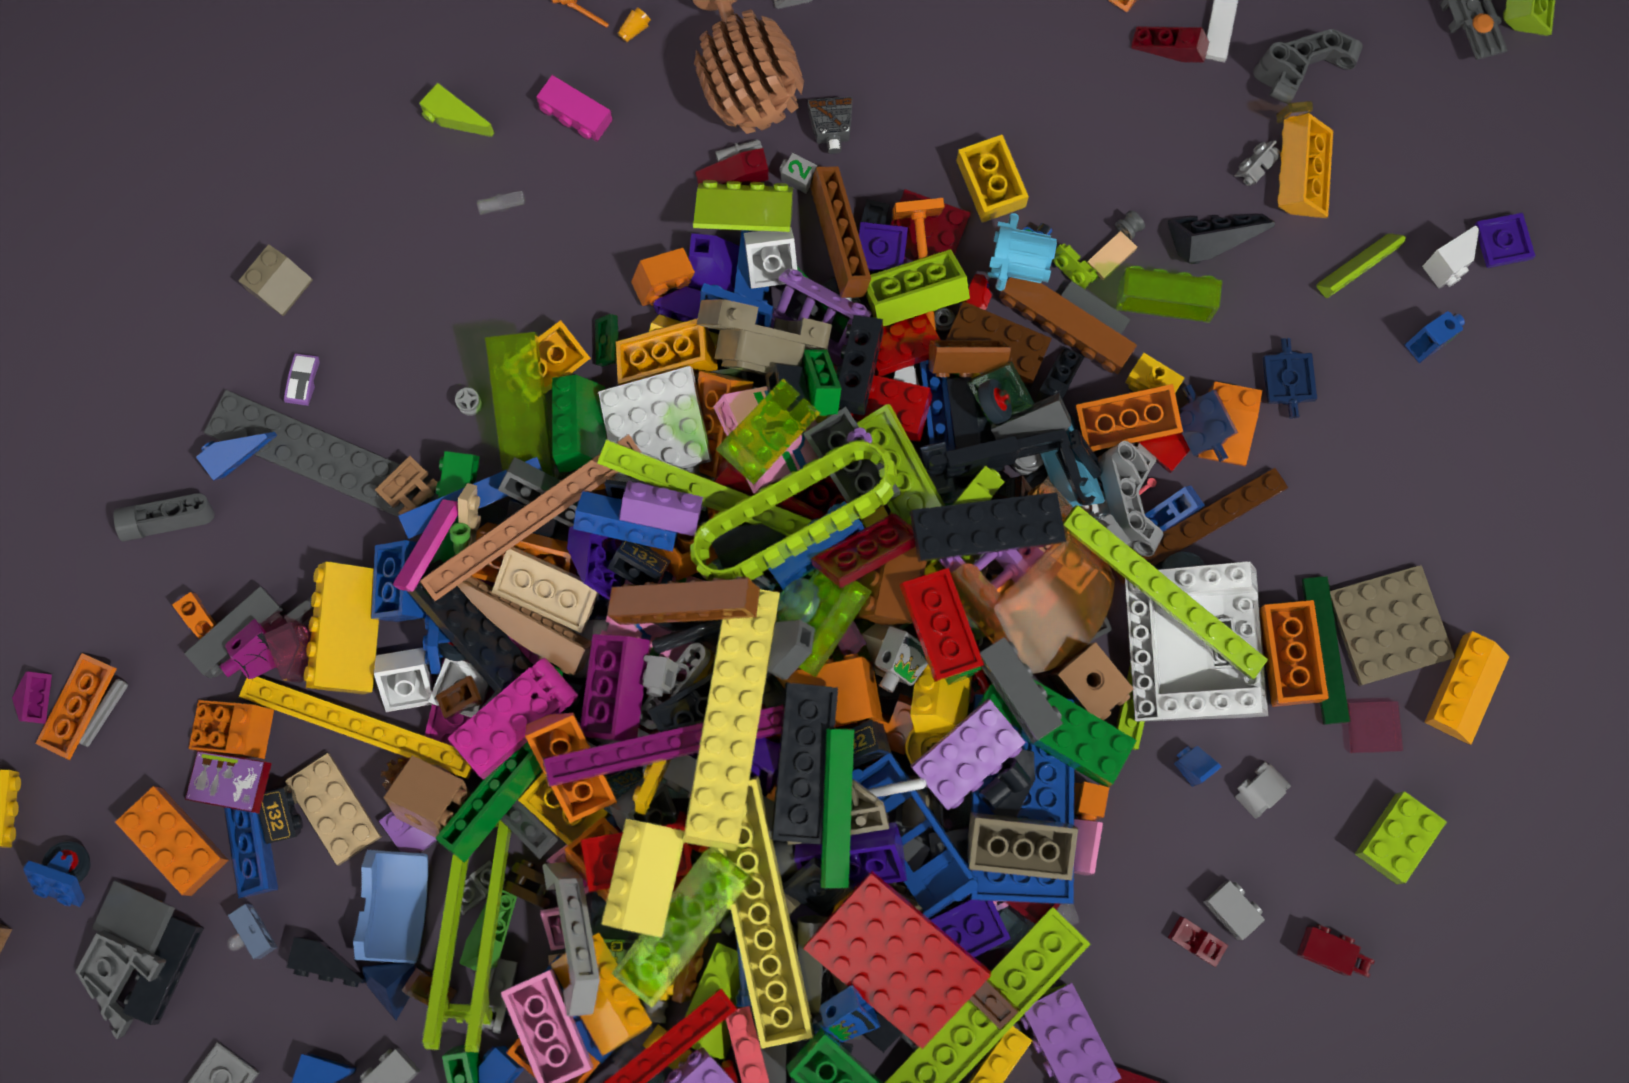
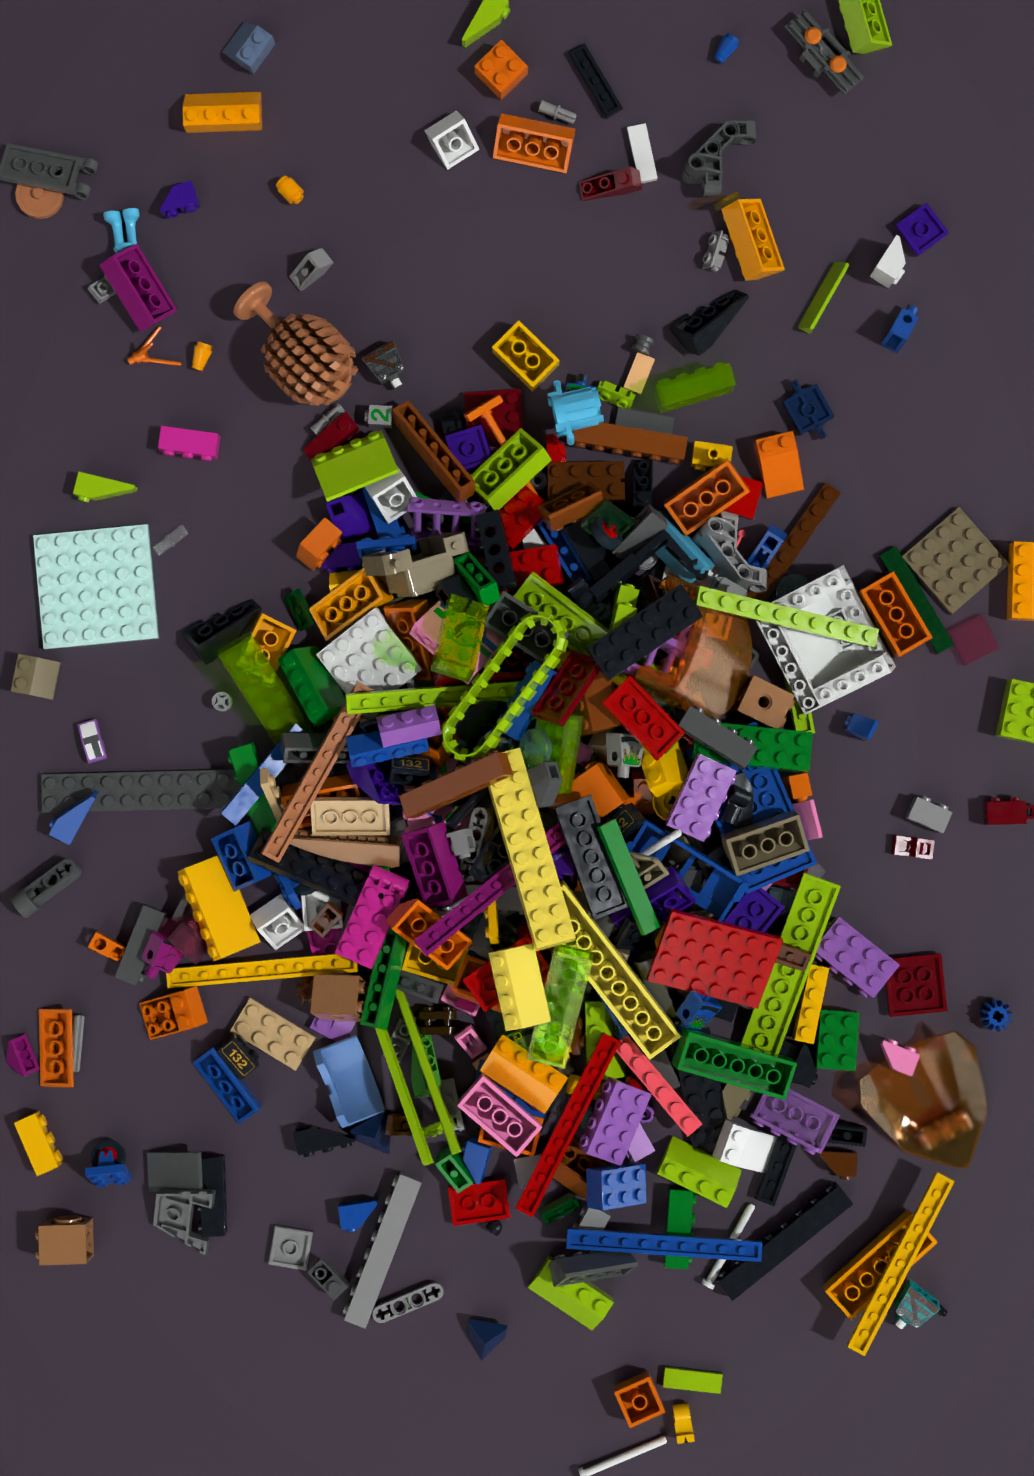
camera: 25 degrees left, 10 degrees up
orange brick [115,786,229,896] -> none
tile [185,751,272,814] -> none
sand blue piece [227,904,278,959] -> none
medium nougat plate [375,456,437,515] -> none
dark pink tile [393,500,458,592] -> none
bright green piece [450,523,471,554] -> none
light grey slope [543,863,600,1017] -> none
medium lavender plate [847,428,872,443] -> none
black tile [1069,429,1102,479] -> none
dark blue plate [1179,385,1238,462] -> none
light grey cylinder [1235,762,1291,819] -> none
none -> light aqua plate [33,524,159,650]
none -> black wedge [181,599,262,665]

